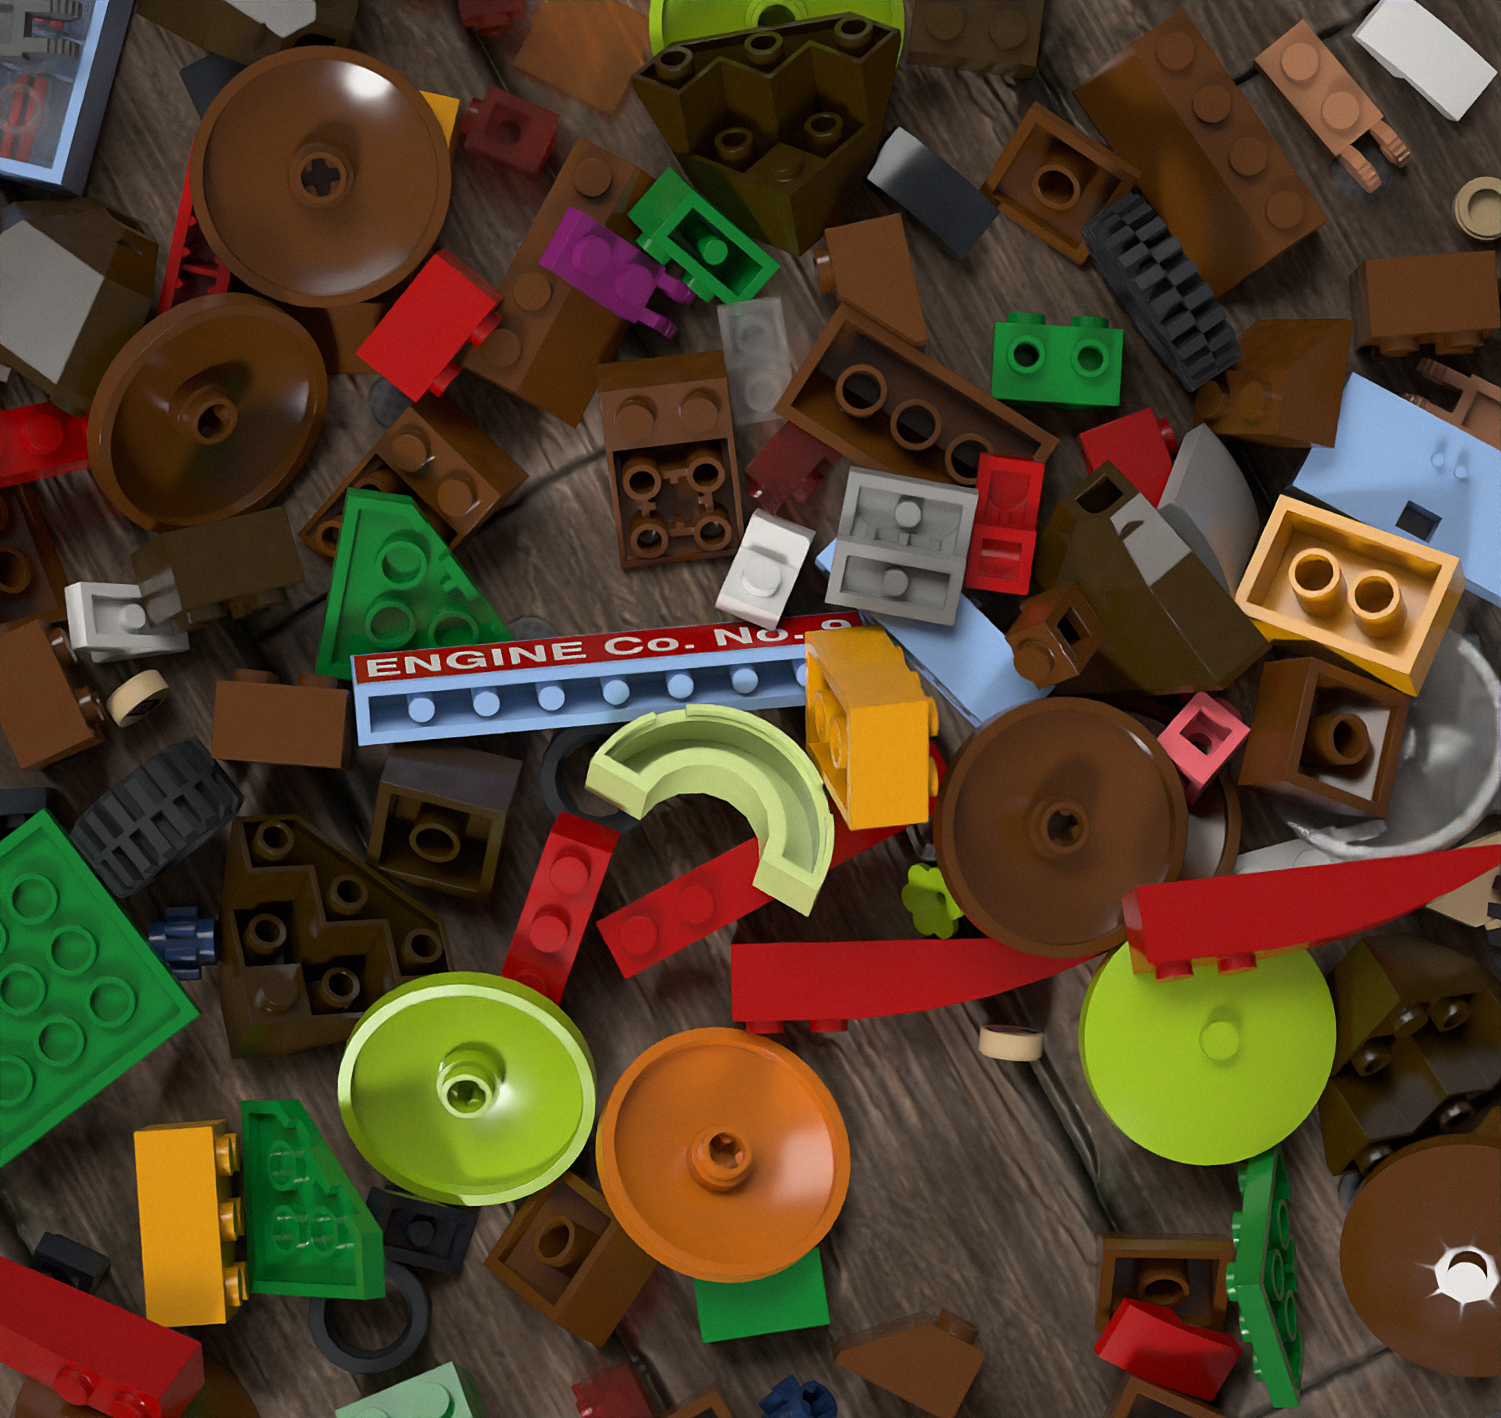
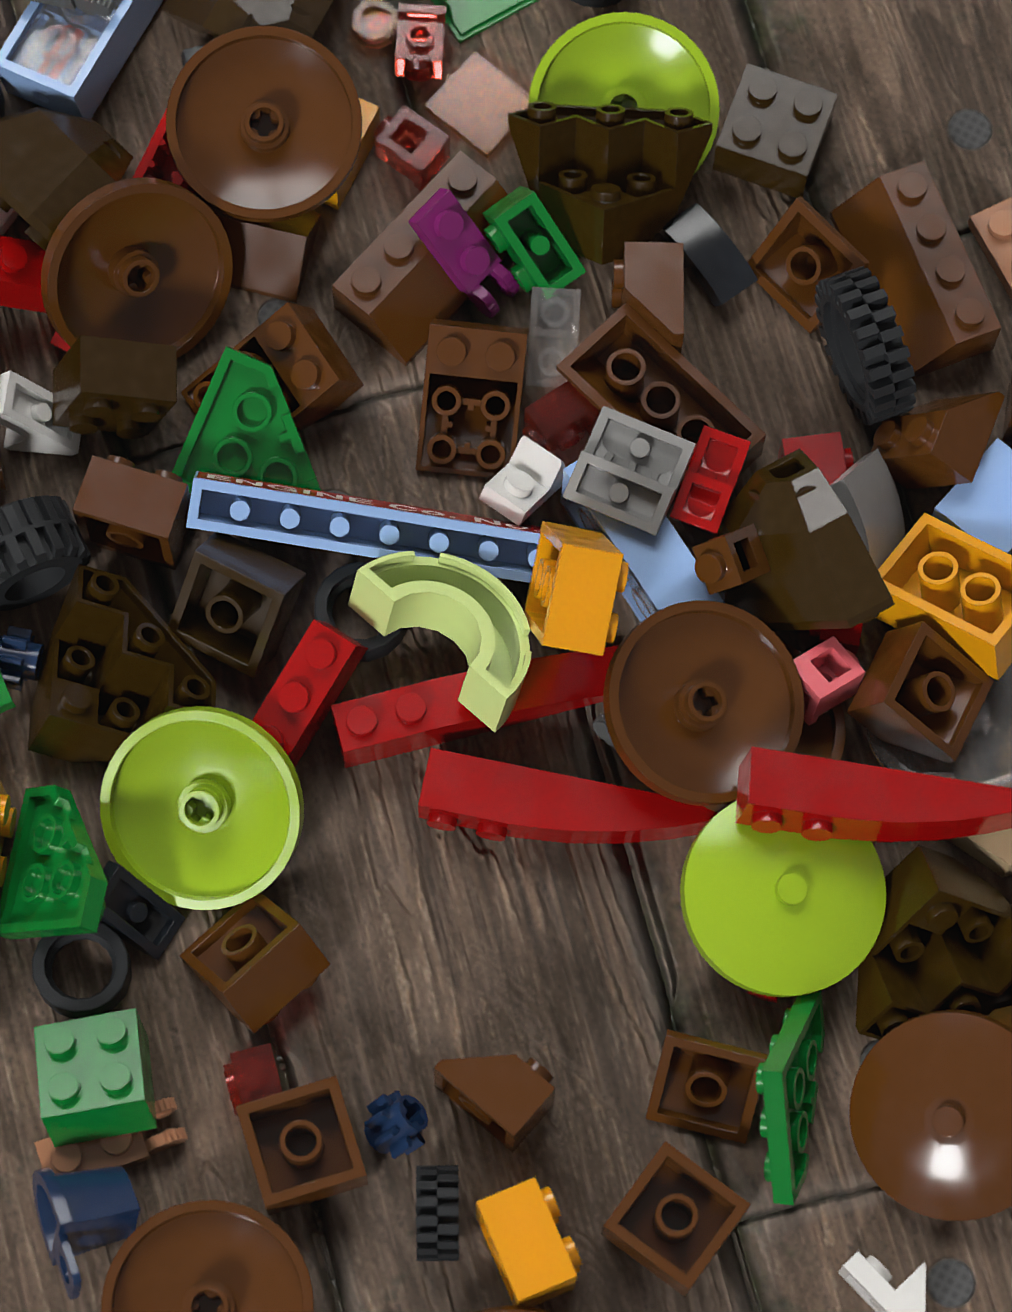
camera: 15 degrees right, 15 degrees down
tan tile [106,670,171,727] -> none
red brick [355,247,505,403] -> none
orange dish [596,1027,851,1283] -> none
green brick [693,1244,830,1343] -> none
lime plant [901,862,964,939] -> none
tan tile [978,1025,1044,1061] -> none
green brick [988,312,1124,412] -> none
red slope [1093,1297,1243,1401] -> none

